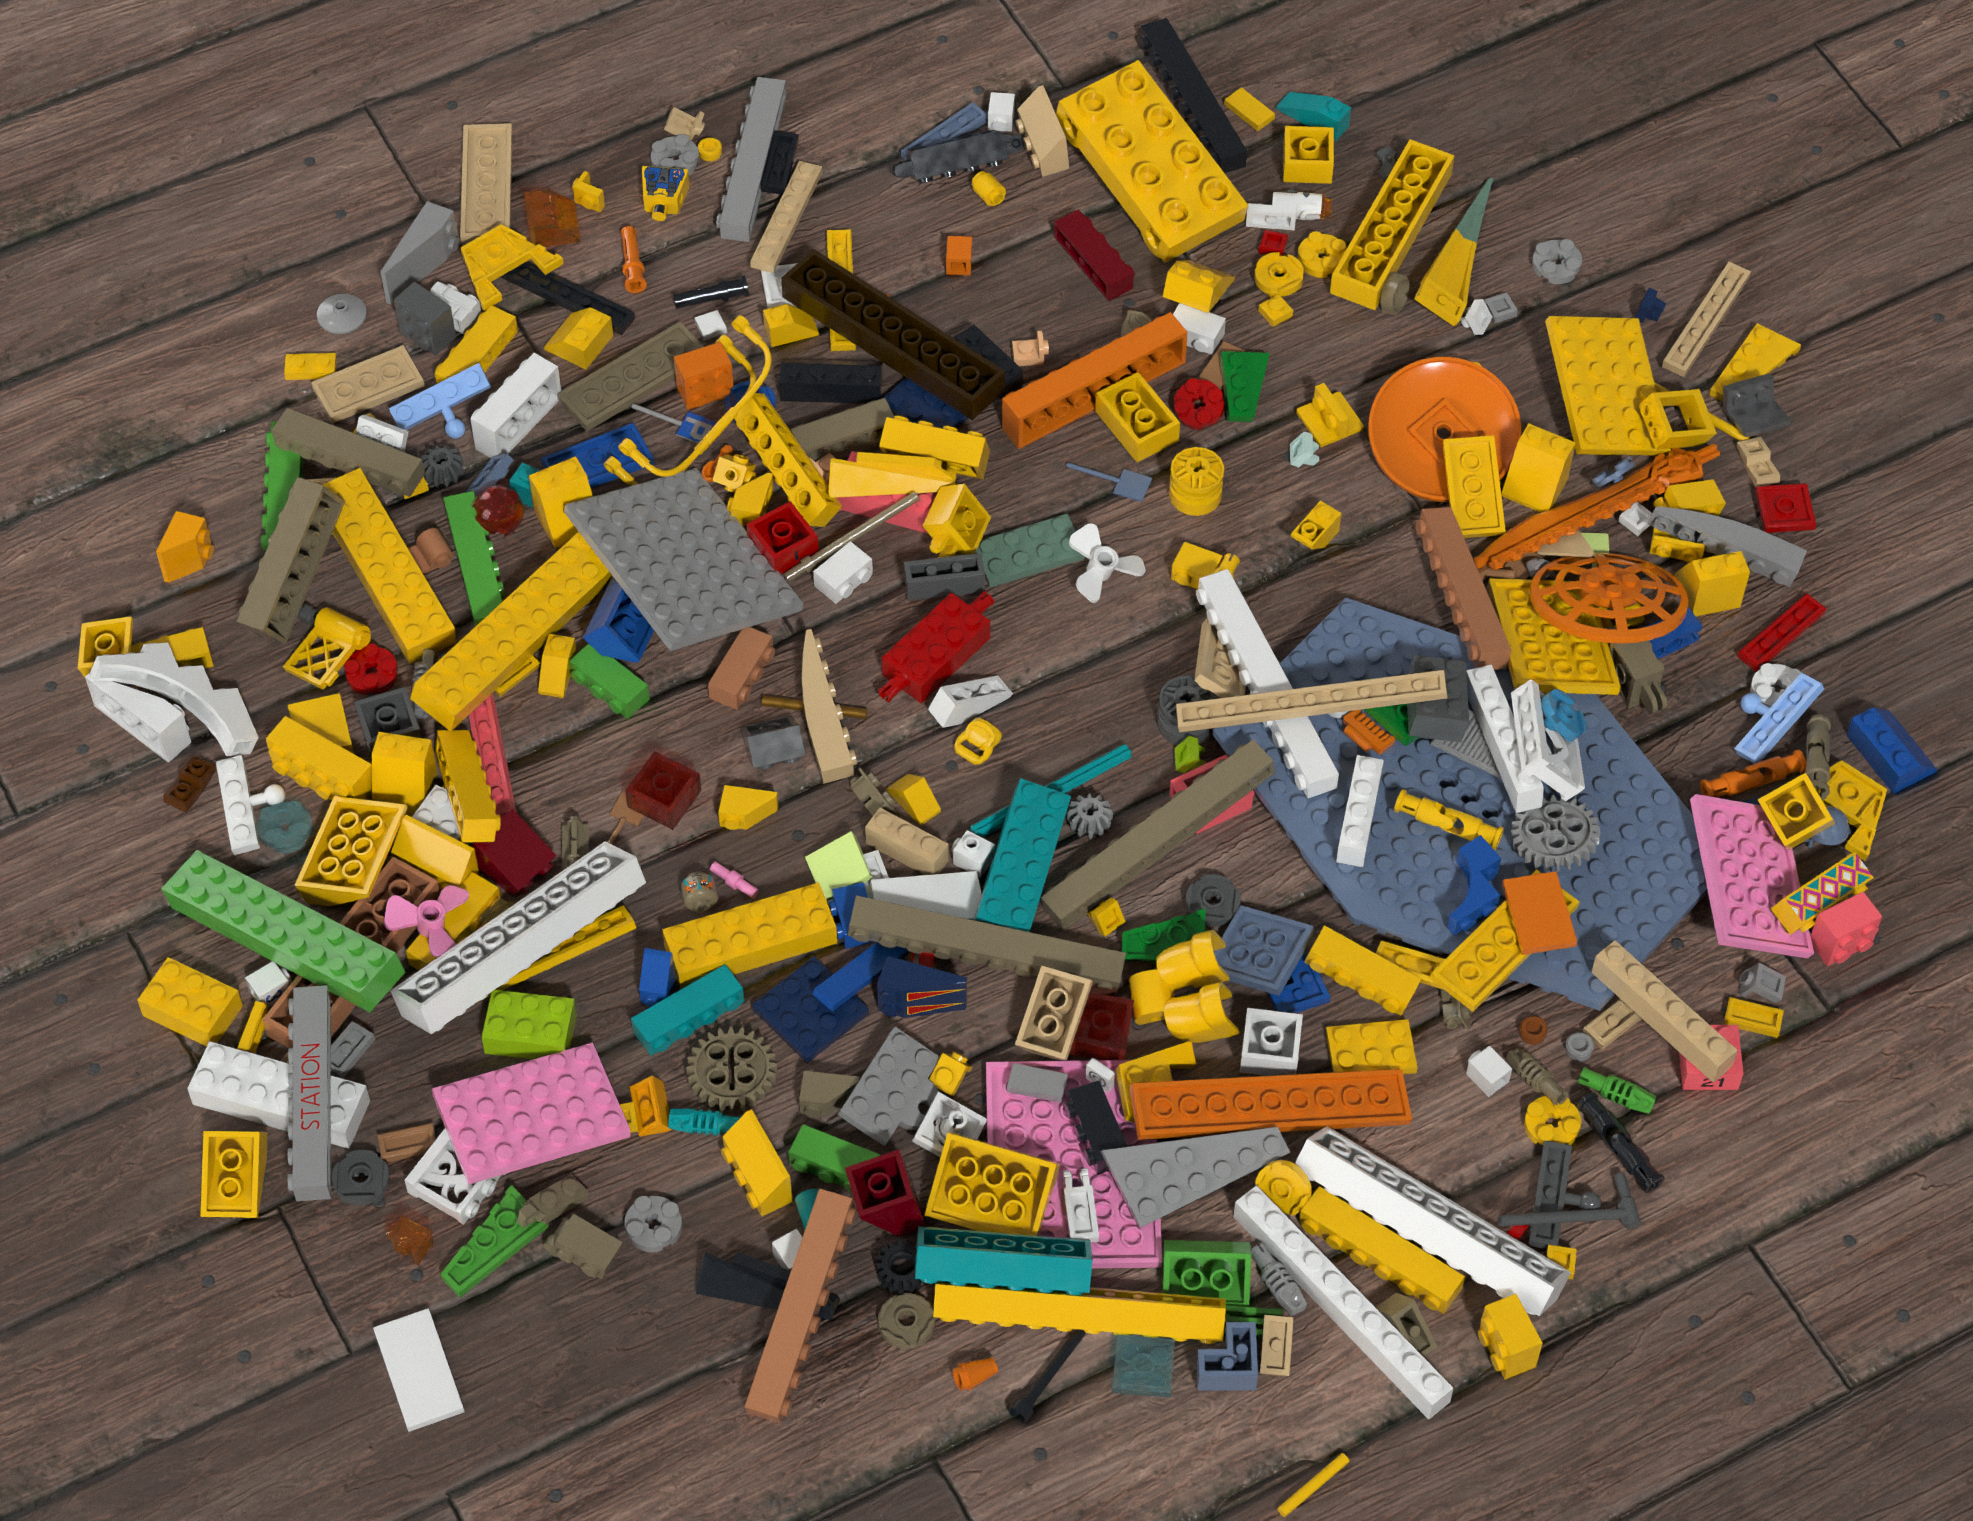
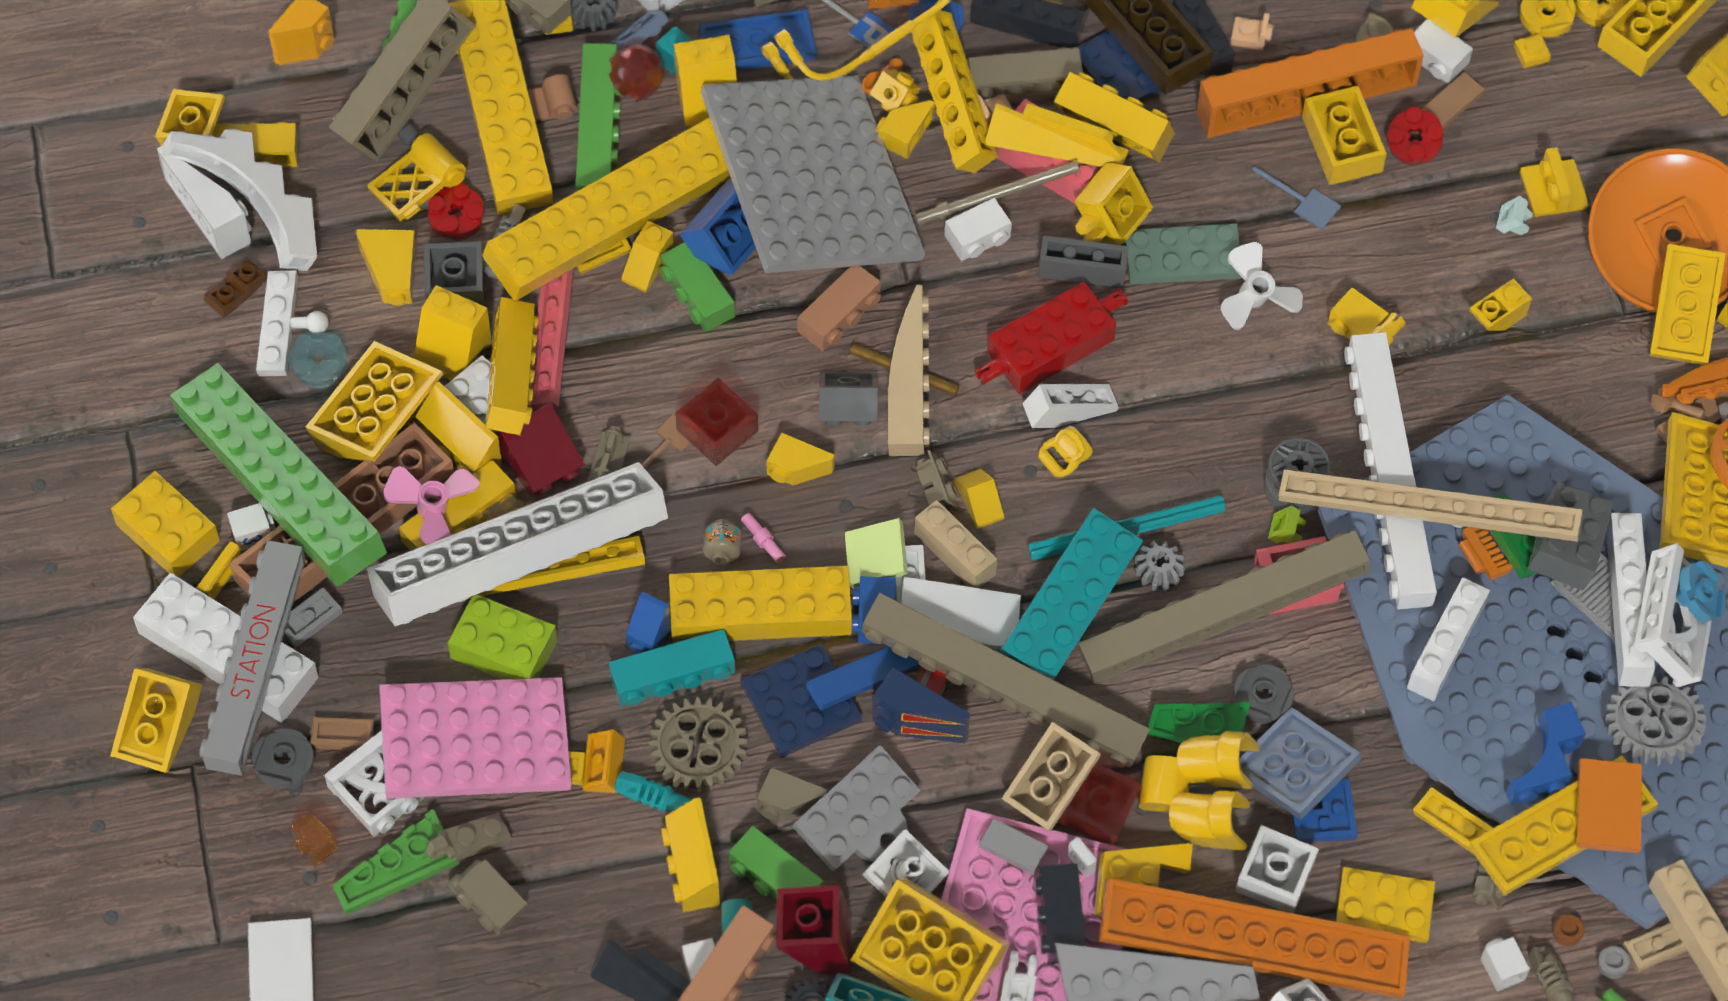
camera: 15 degrees right, 5 degrees up
yellow brick [266,716,372,801] -> none
light grey plate [625,1196,682,1252] -> none
red brick [747,501,819,574] -> none
yellow bracket [929,1051,973,1096] -> none
white brick [951,830,995,878] -> none
yellow tile [1087,897,1126,937] -> none
yellow wheel [1169,447,1224,516] -> none
tan plate [1194,618,1246,698] -> none
green wing [1219,351,1270,422] -> none
yellow brick [1304,925,1421,1016] -> none
dark tan hat [1380,272,1410,316] -> none
yellow piece [1394,789,1504,850] -> none
nougat brick [1416,507,1511,670] -> none

